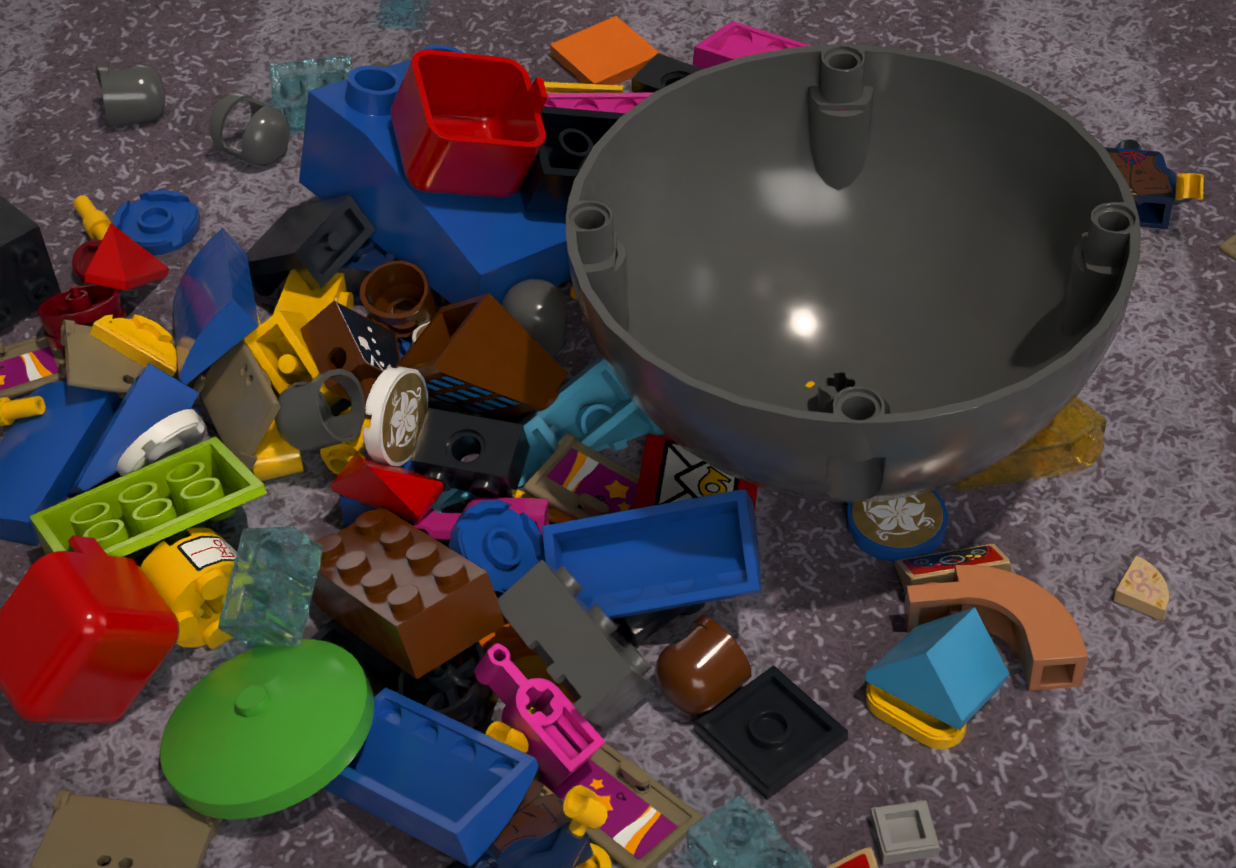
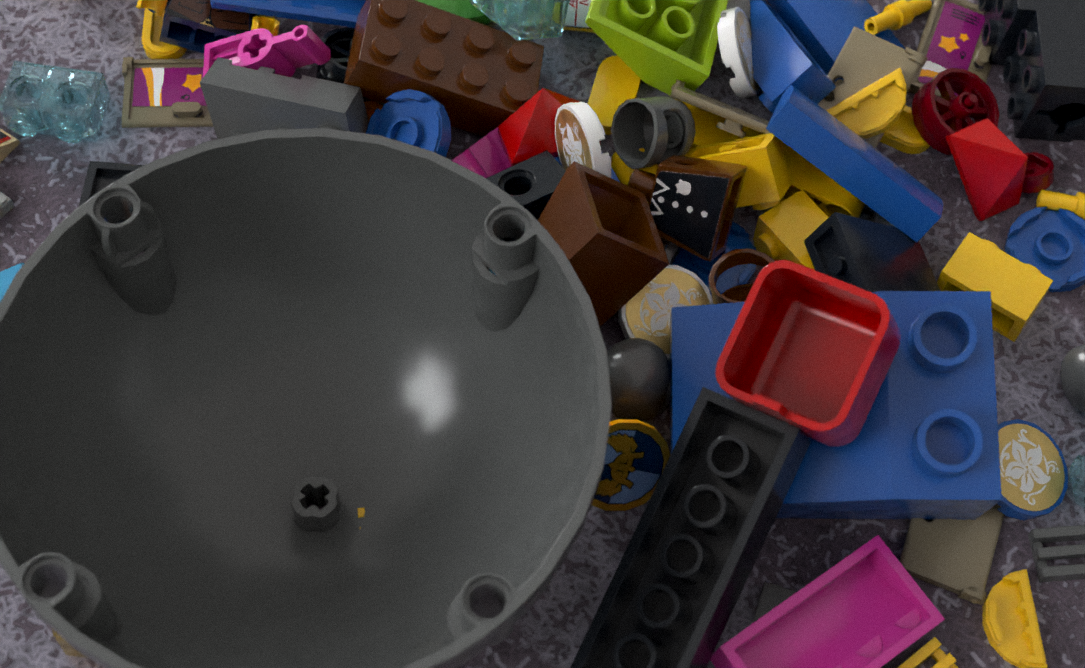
camera: 130 degrees right, 15 degrees up
none -> yellow tile [588,55,641,135]
none -> yellow brick [937,232,1053,342]

